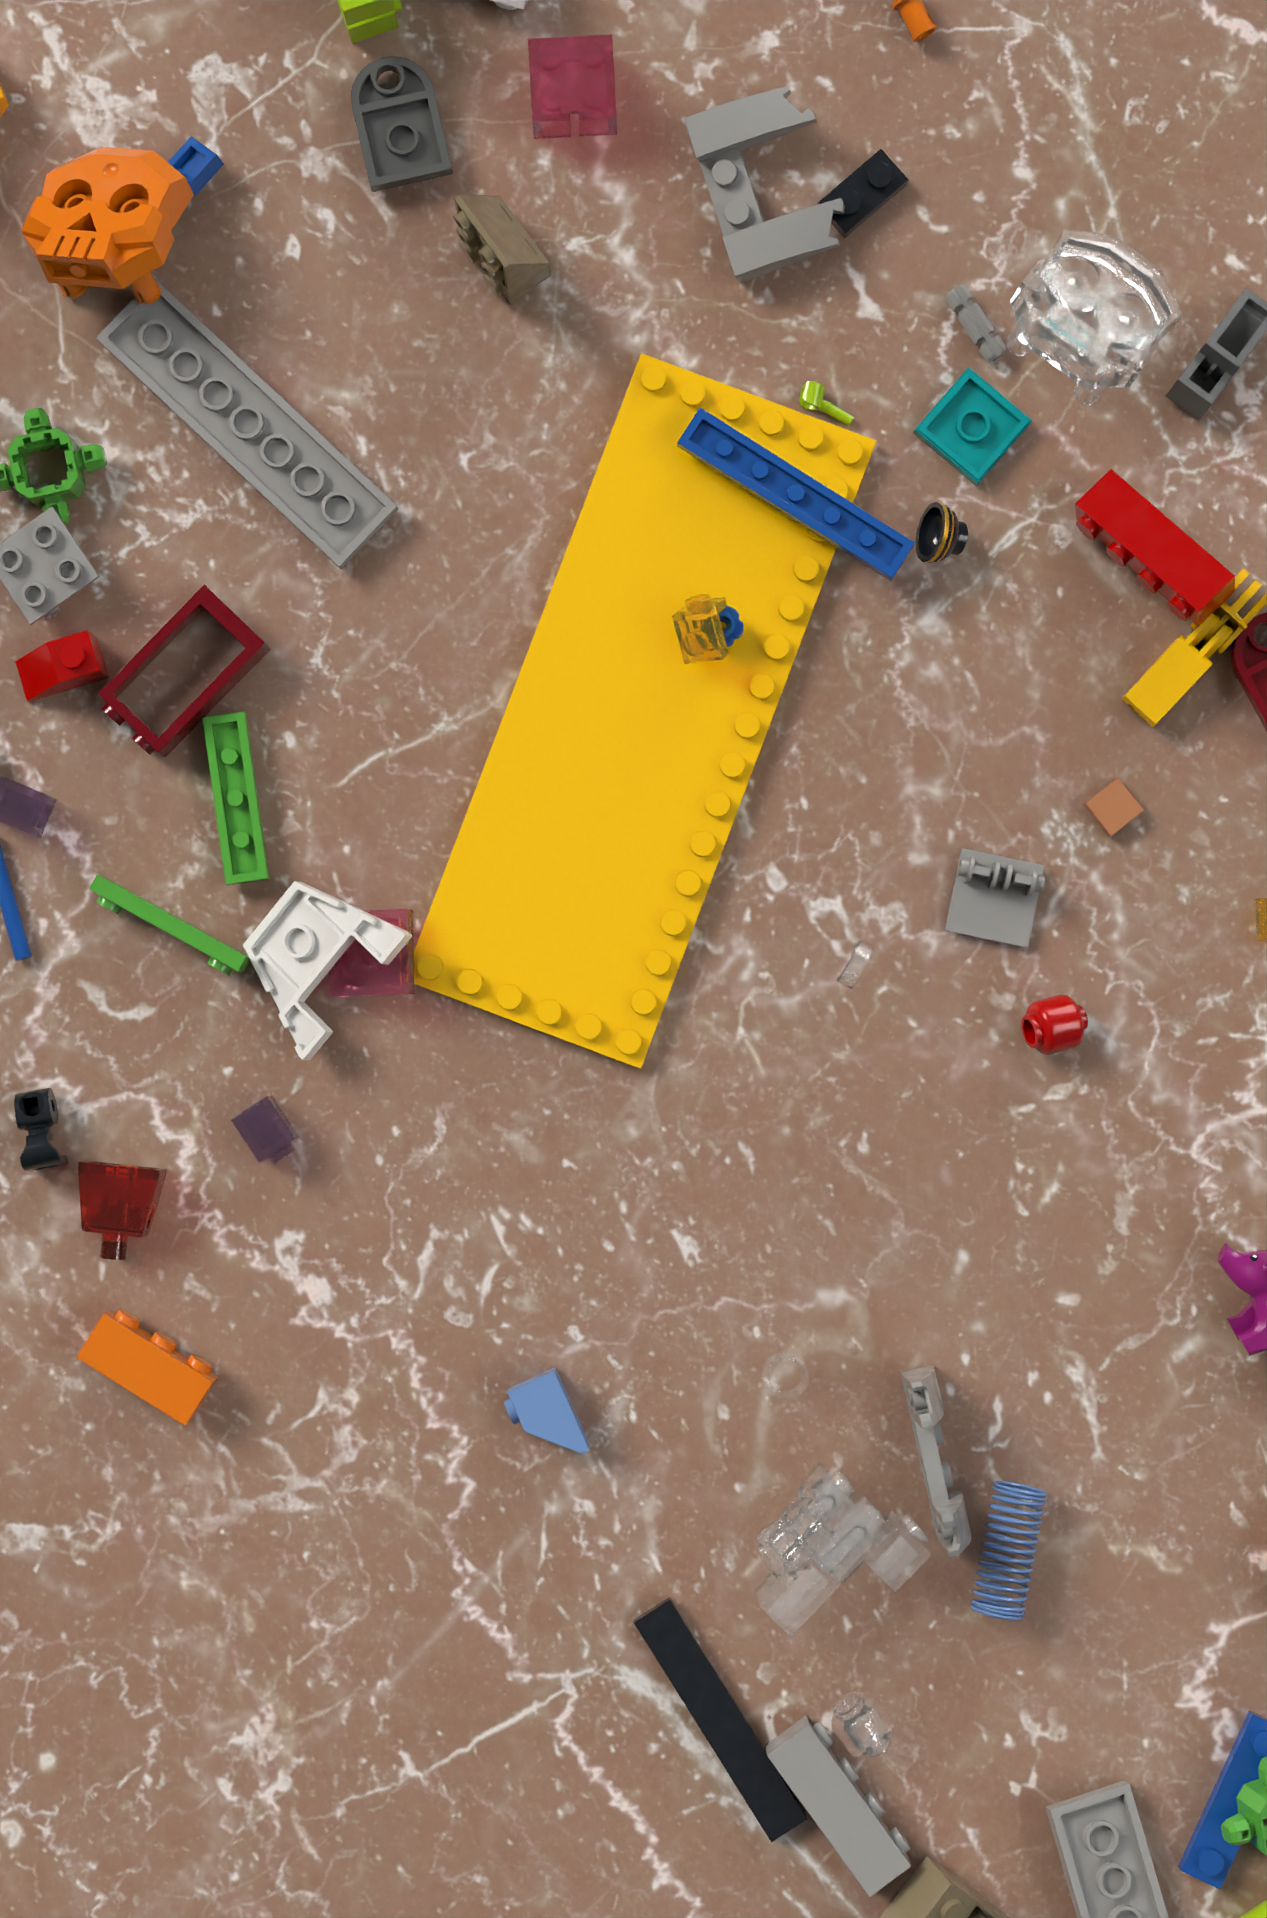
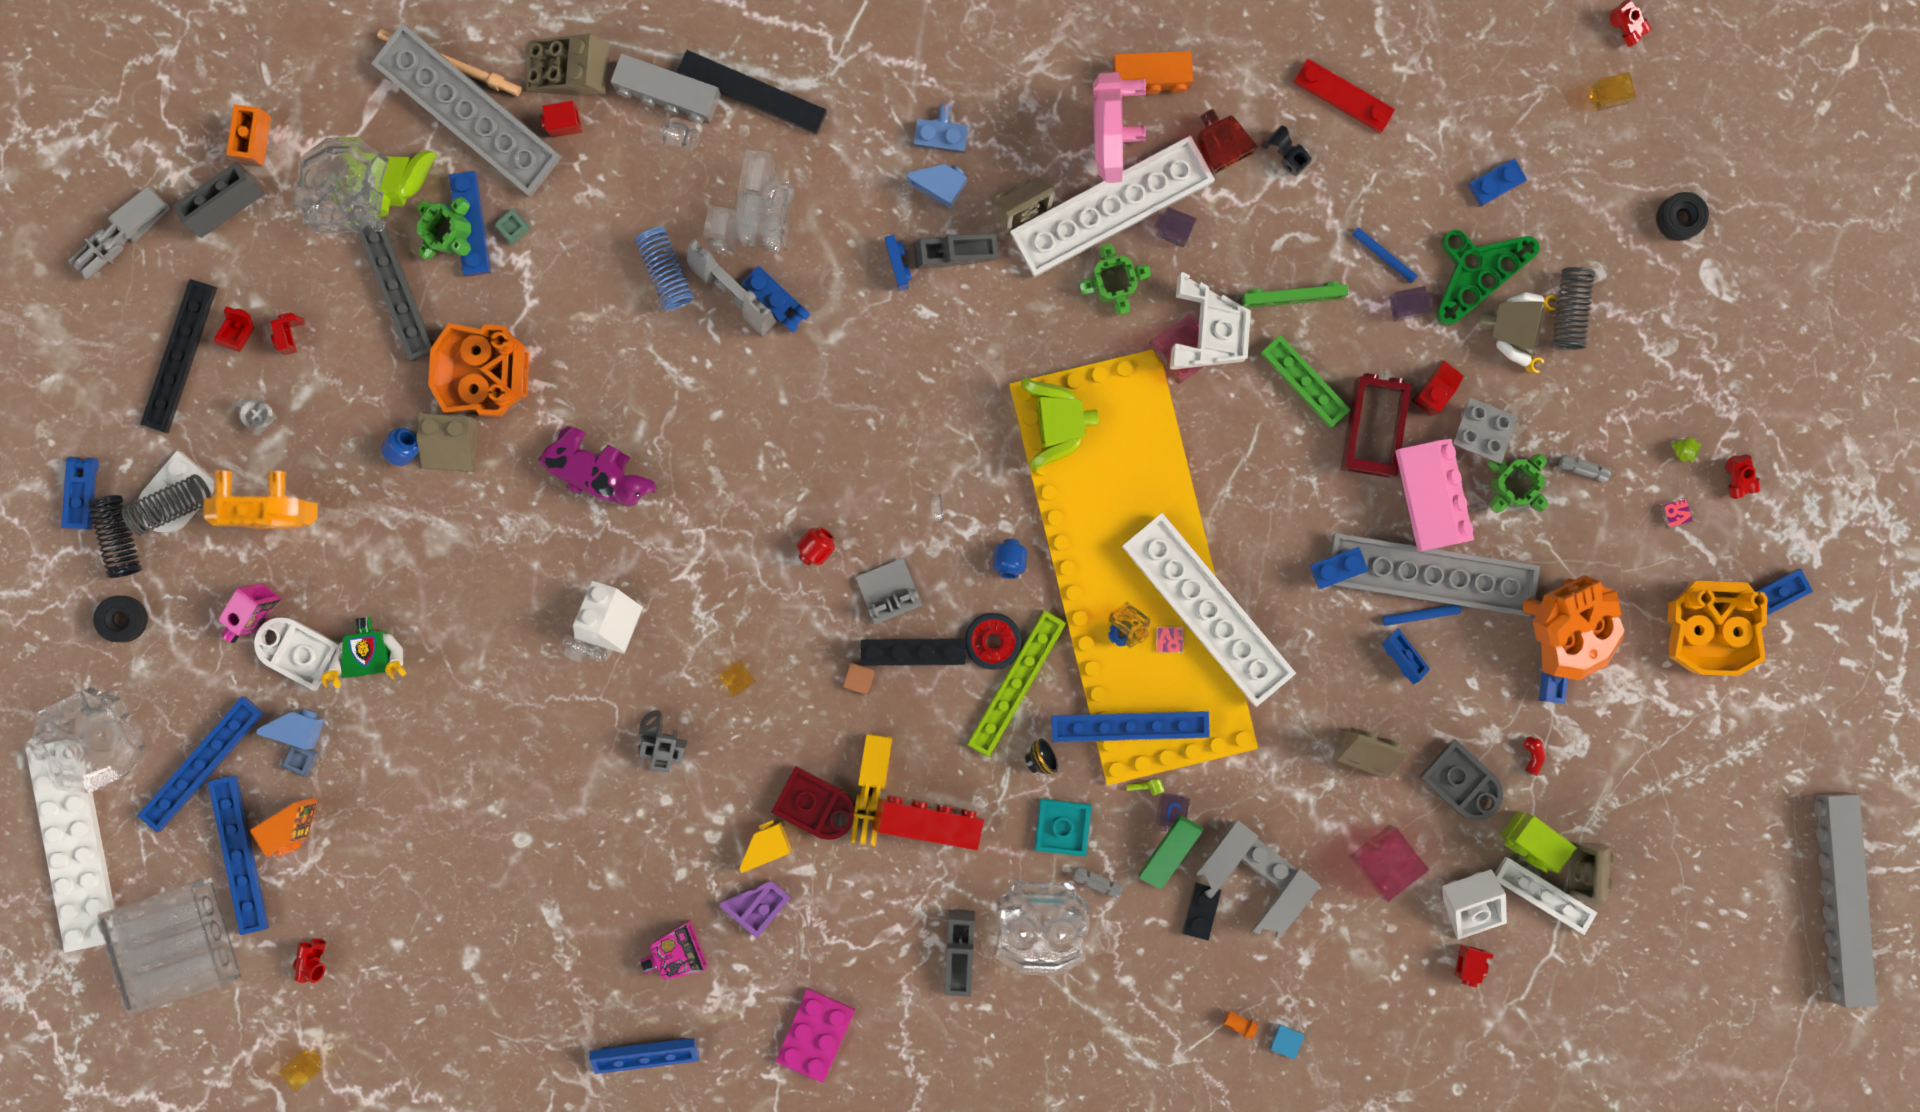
camera: 145 degrees right, 0 degrees up
none -> sand green tile [494,208,531,245]
none -> red brick [540,100,582,138]
none -> blue plate [741,266,811,333]
none -> black brick [861,639,966,666]
none -> blue plate [884,235,912,291]
none -> medium blue plate [914,104,968,153]
none -> dark grey slope [914,233,999,269]
none -> wheel [965,613,1022,670]
none -> lime tile [967,610,1066,757]
none -> dark tan slope [991,178,1055,235]
none -> blue head [993,539,1027,579]
none -> white plate [1010,135,1215,278]
none -> lime torso [1020,376,1099,472]
none -> bright green piece [1079,243,1151,316]
none -> bright pink brick [1093,72,1146,183]
none -> white plate [1121,513,1296,707]
none -> green tile [1139,815,1203,889]
none -> clear tile [1156,627,1184,653]
none -> clear purple brick [1156,793,1190,832]
none -> blue plate [1309,547,1369,590]
none -> blue plate [1381,628,1430,685]
none -> blue bar [1382,605,1461,626]
none -> bright pink slope [1395,439,1474,552]
none -> red arm [1524,736,1546,776]

